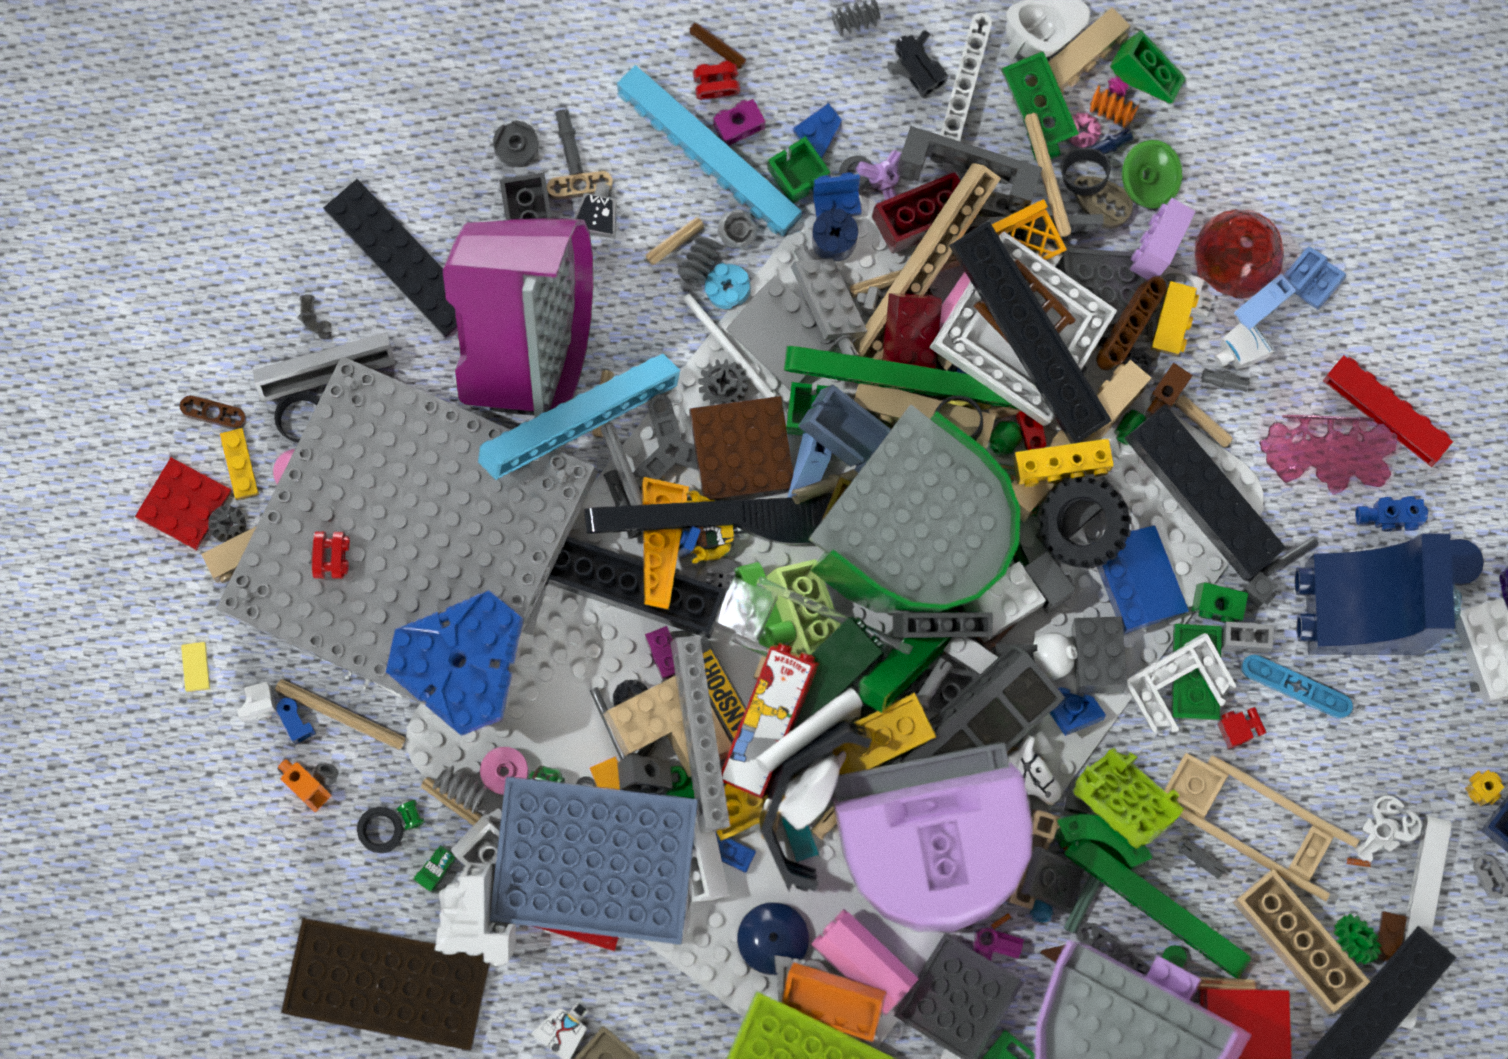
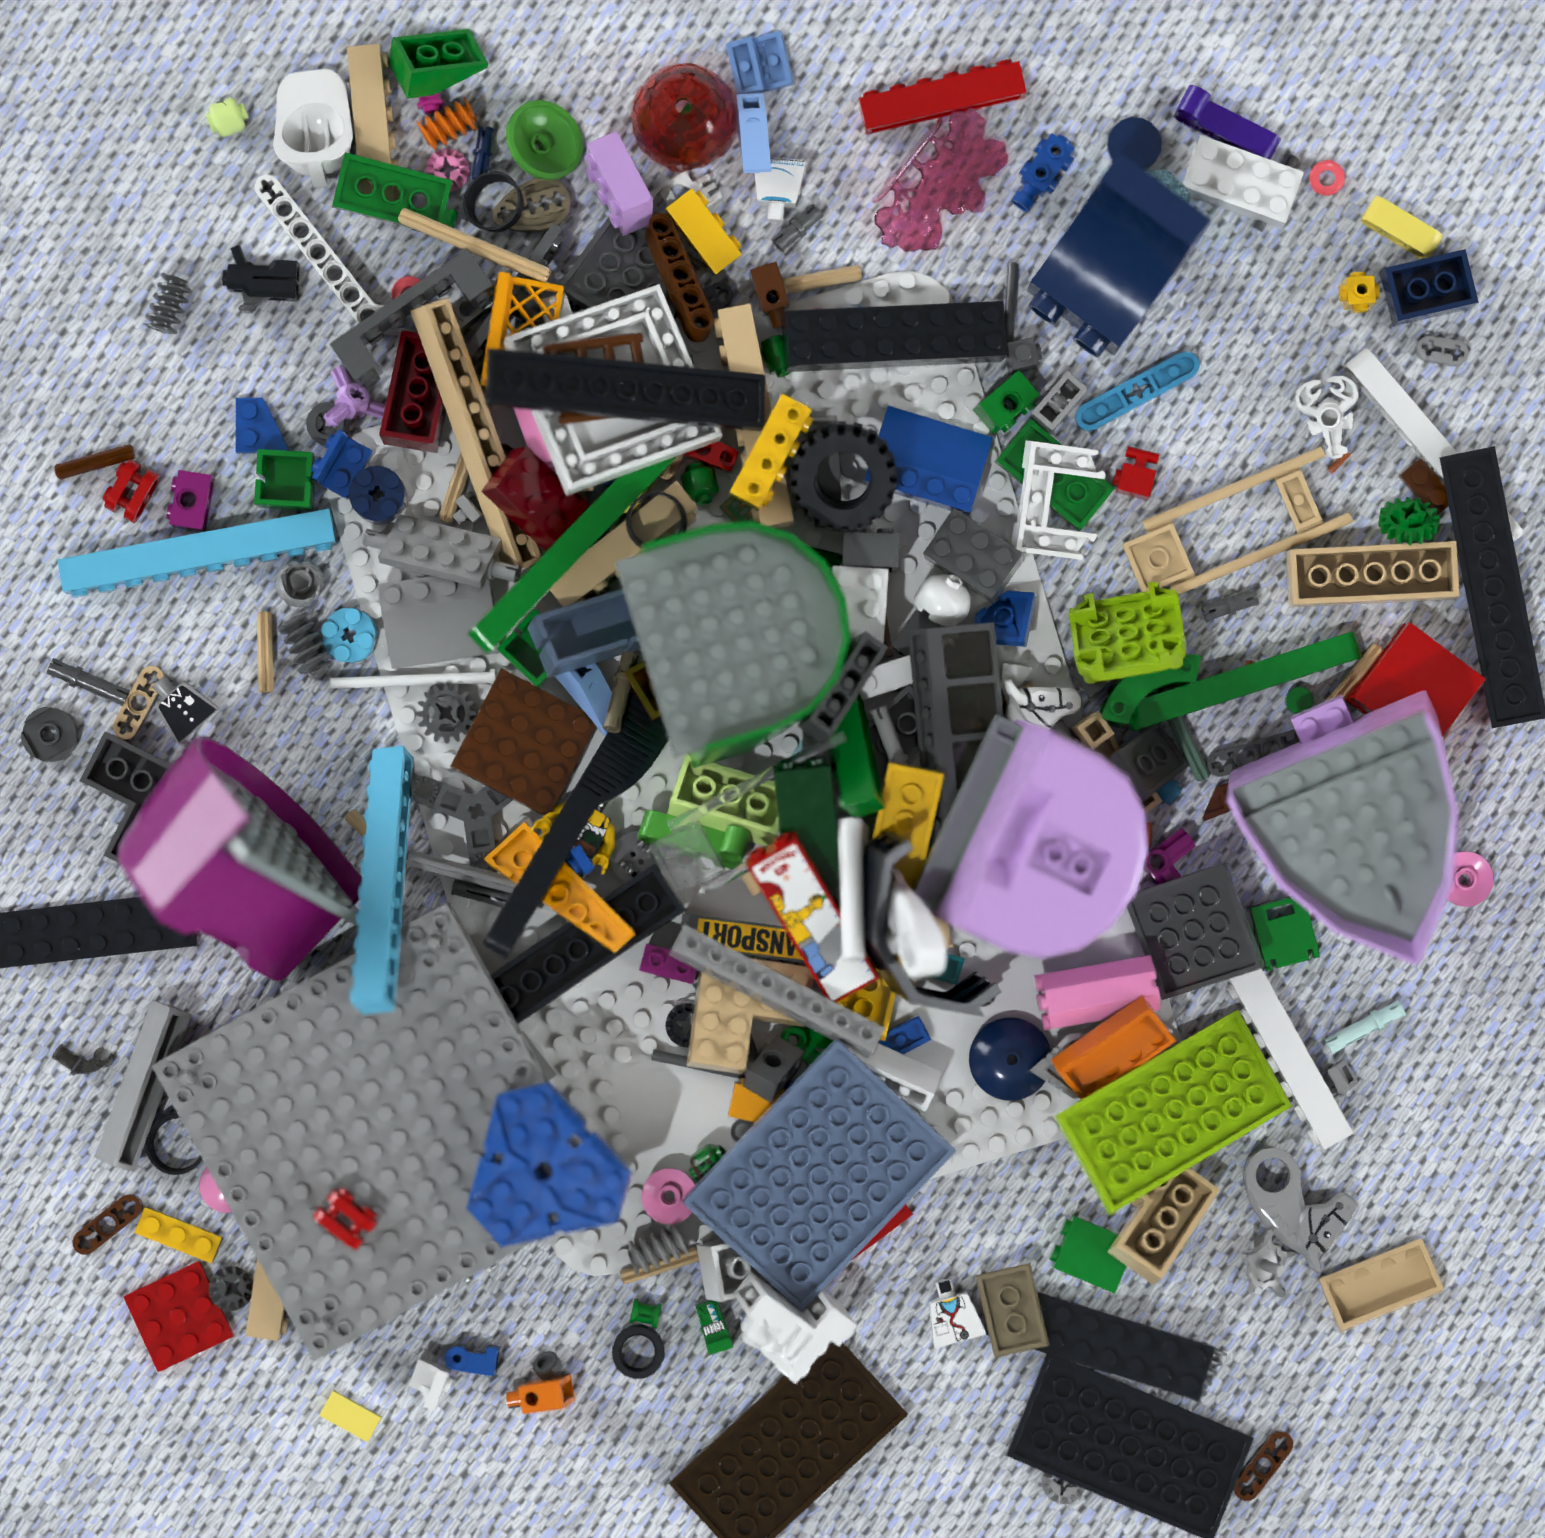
camera: 50 degrees left, 10 degrees up
tan axle [275,679,405,750] -> none

